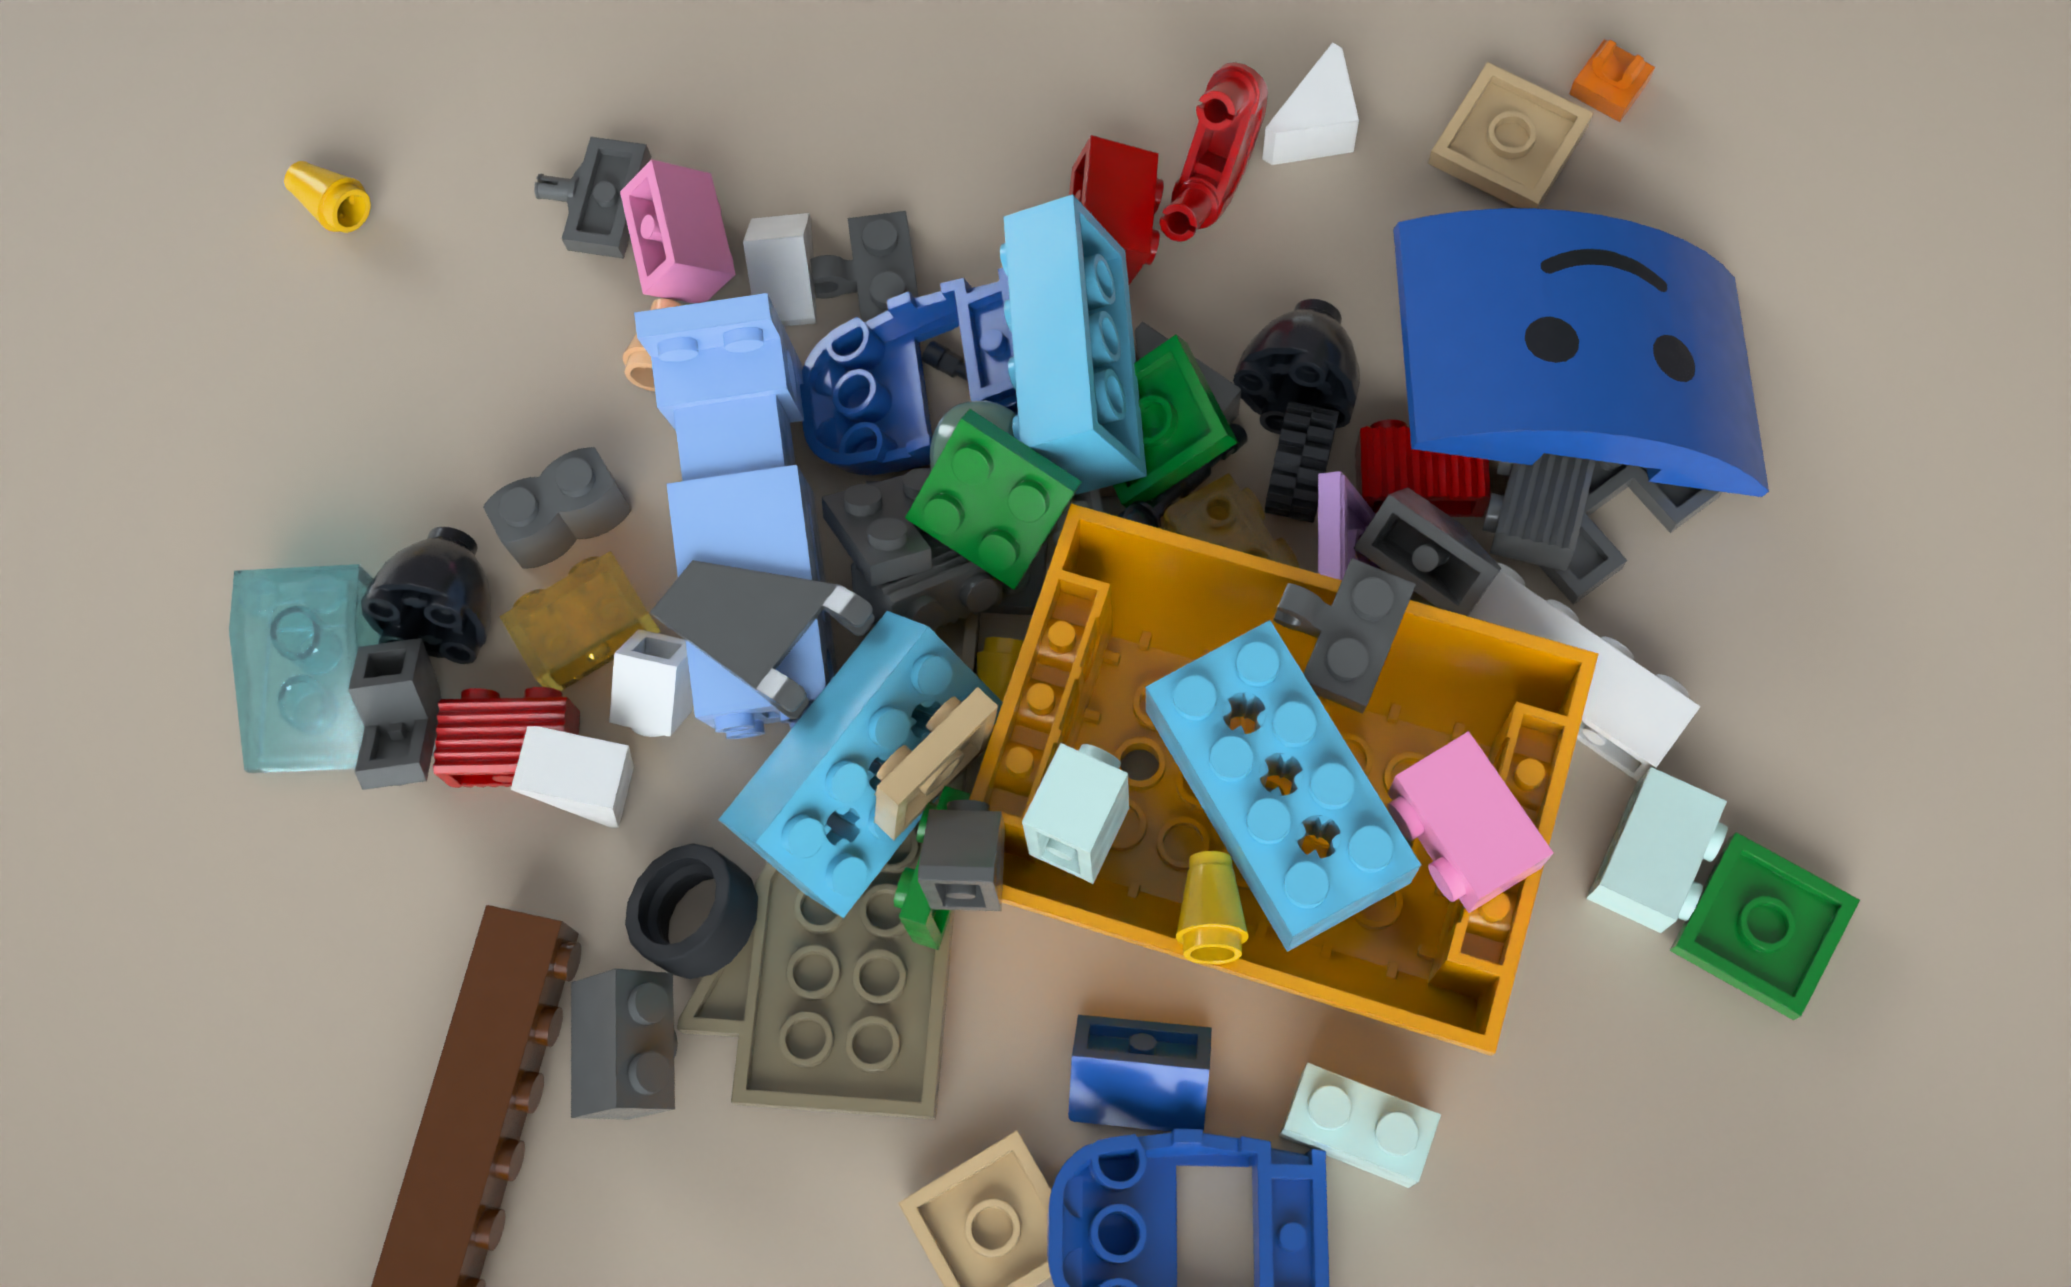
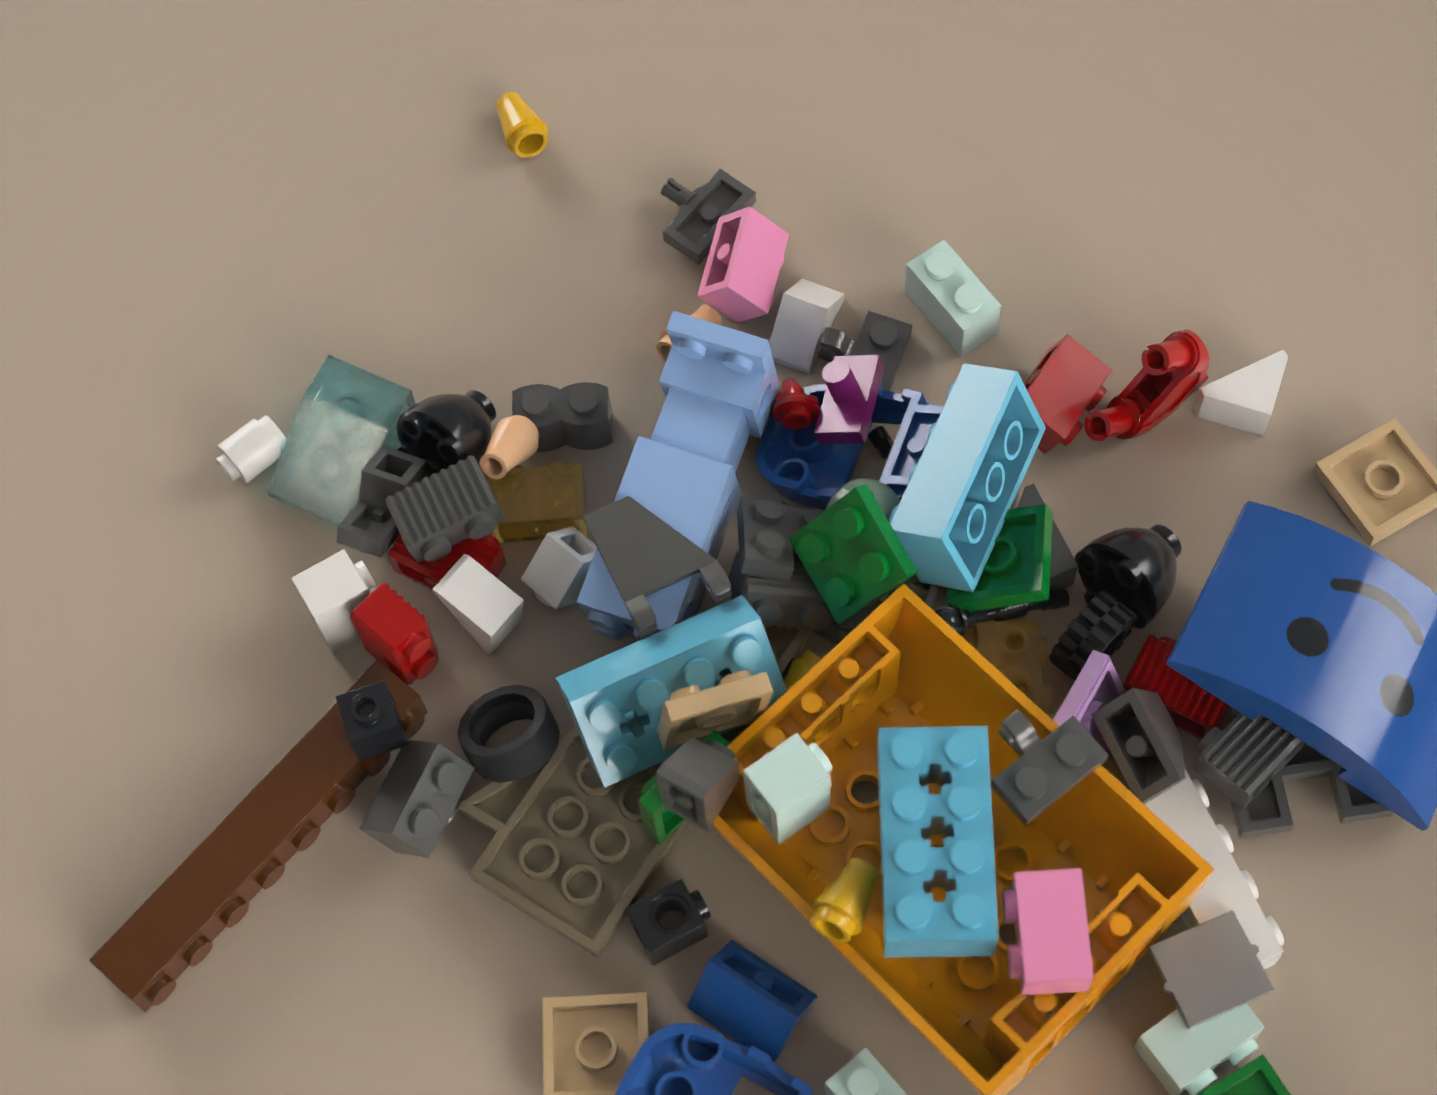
camera: 25 degrees right, 5 degrees down
none -> white brick [215,415,289,484]
none -> white brick [291,549,376,654]
none -> black brick [335,679,409,762]
none -> red brick [350,583,439,685]
none -> dark grey brick [385,456,506,563]
none -> light nougat cone [480,415,539,479]
none -> black brick [626,879,711,965]
none -> red plate [772,378,820,430]
none -> magenta tile [814,355,885,444]
none -> light aqua brick [905,240,1002,357]
none -> light grey piece [1148,910,1274,1029]

